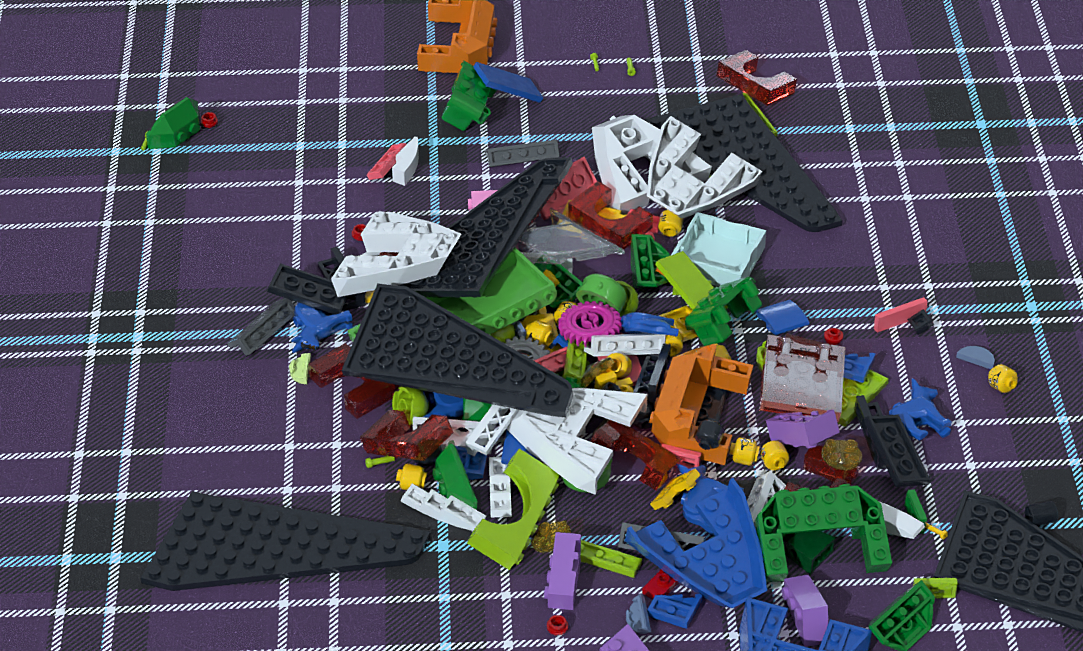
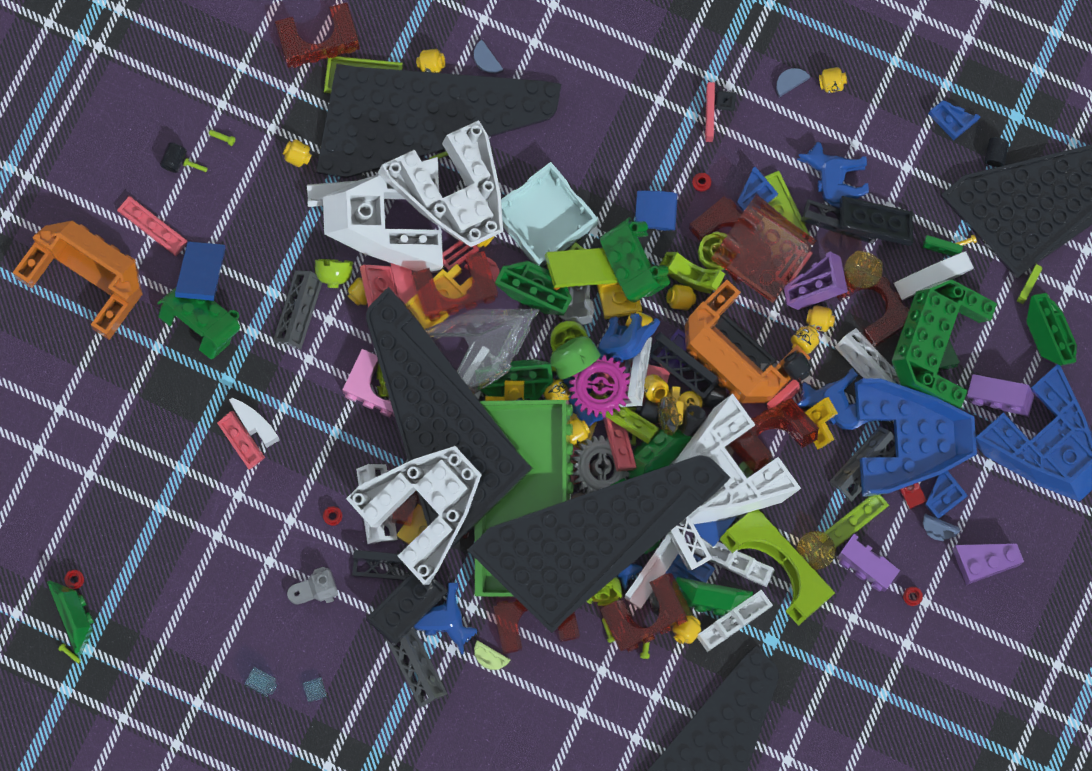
camera: 65 degrees left, 35 degrees up
none -> coral tile [117,196,188,257]
none -> black piece [160,143,187,173]
none -> clear light blue brick [245,667,277,697]
none -> yellow head [282,139,312,167]
none -> light grey piece [287,567,338,604]
none -> clear light blue plate [303,677,327,702]
none -> lime cylinder [315,259,353,288]
none -> yellow head [416,49,445,73]
none -> sand blue tile [474,39,503,73]
none -> light grey piece [559,285,594,325]
none -> lime arch [660,252,725,294]
none -> blue wing [928,100,980,140]

